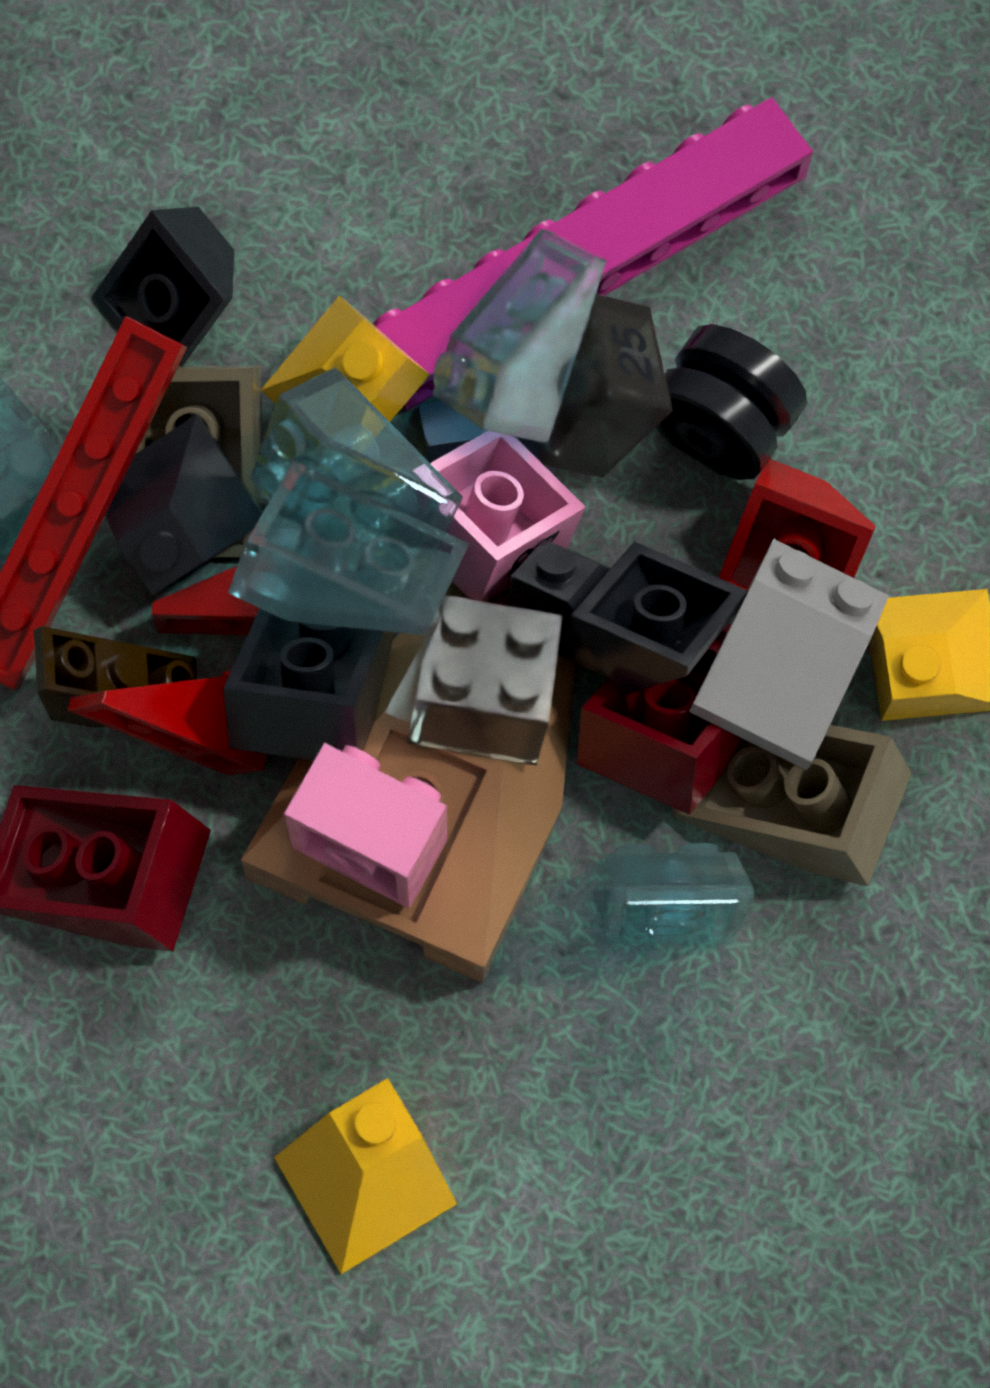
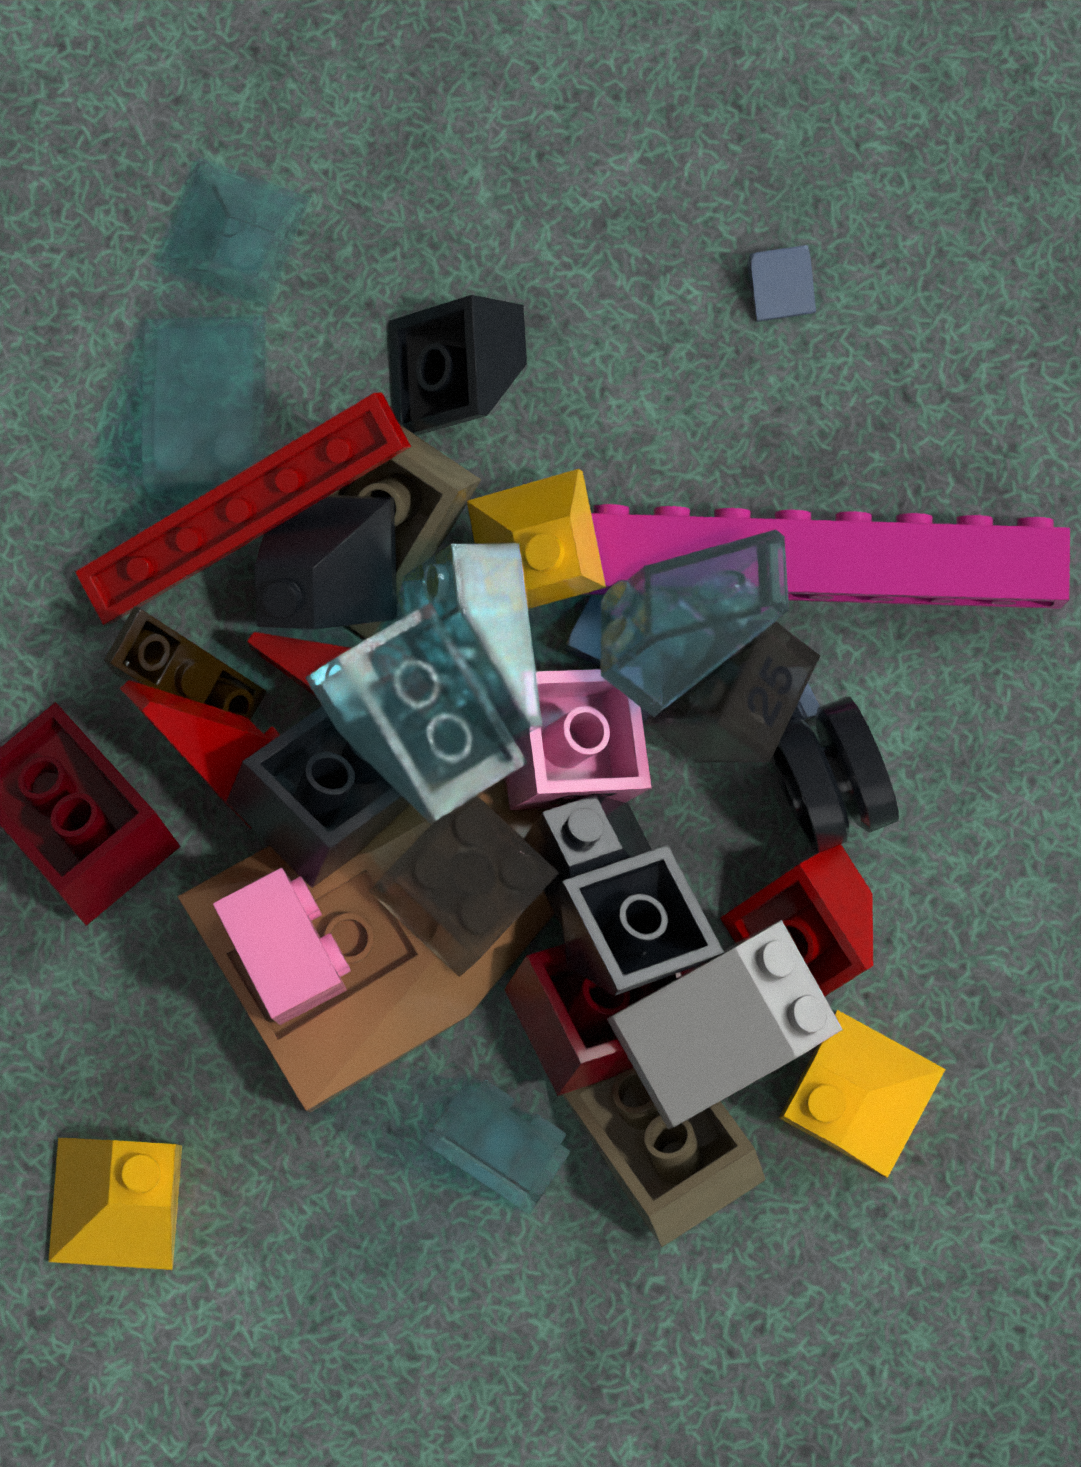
camera: 35 degrees right, 10 degrees up
none -> sand blue slope [747,245,816,322]

